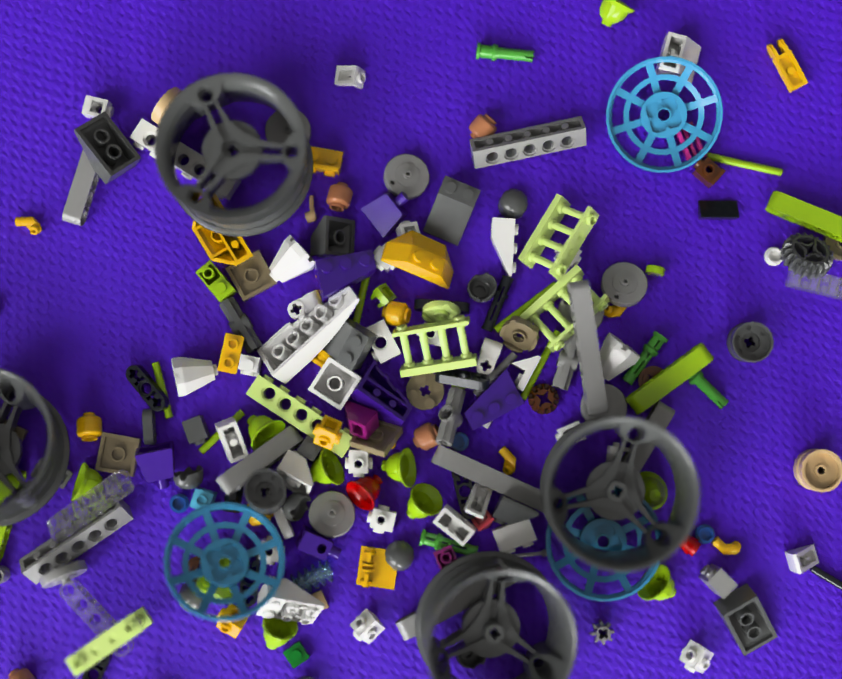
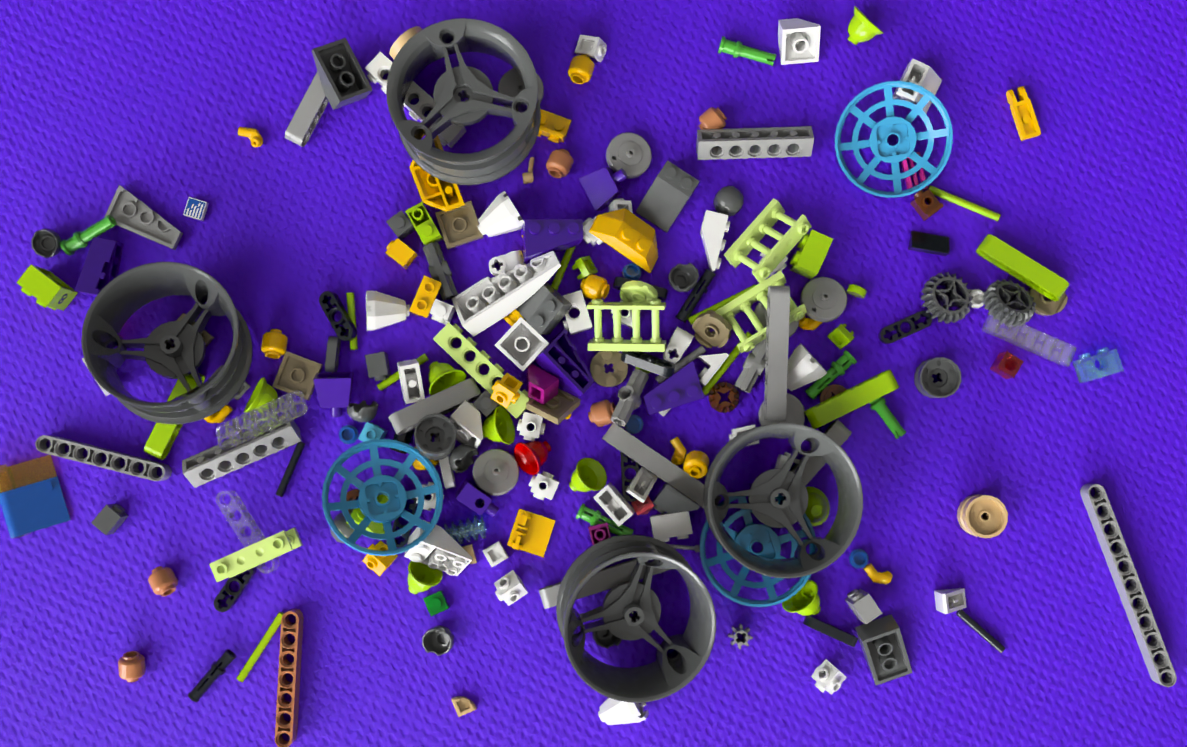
camera: 10 degrees right, 0 degrees up
light grey wheel [39,560,88,588] -> none
white brick [81,95,114,118] -> none
dark grey slope [310,215,355,258] -> none
lime hat [381,448,416,488] -> none
dark grey hair [385,540,414,571] -> none
red cone [680,535,702,556] -> none
none -> yellow arm [204,405,233,423]
none -> black piece [276,442,305,497]
none -> yellow brick [385,238,418,269]
none -> dark grey brick [386,210,415,240]
none -> white tile [483,541,509,567]
none -> yellow head [568,55,595,84]
none -> blue plate [622,263,641,281]
none -> yellow head [683,450,710,479]
none -> white slope [778,18,821,65]
none -> lime brick [789,230,833,280]
none -> black beam [803,615,858,647]
none -> lime tile [827,324,855,350]
none -> black beam [878,311,932,344]
none -> dark grey gear [921,272,973,324]
none -> clear red brick [990,351,1024,379]

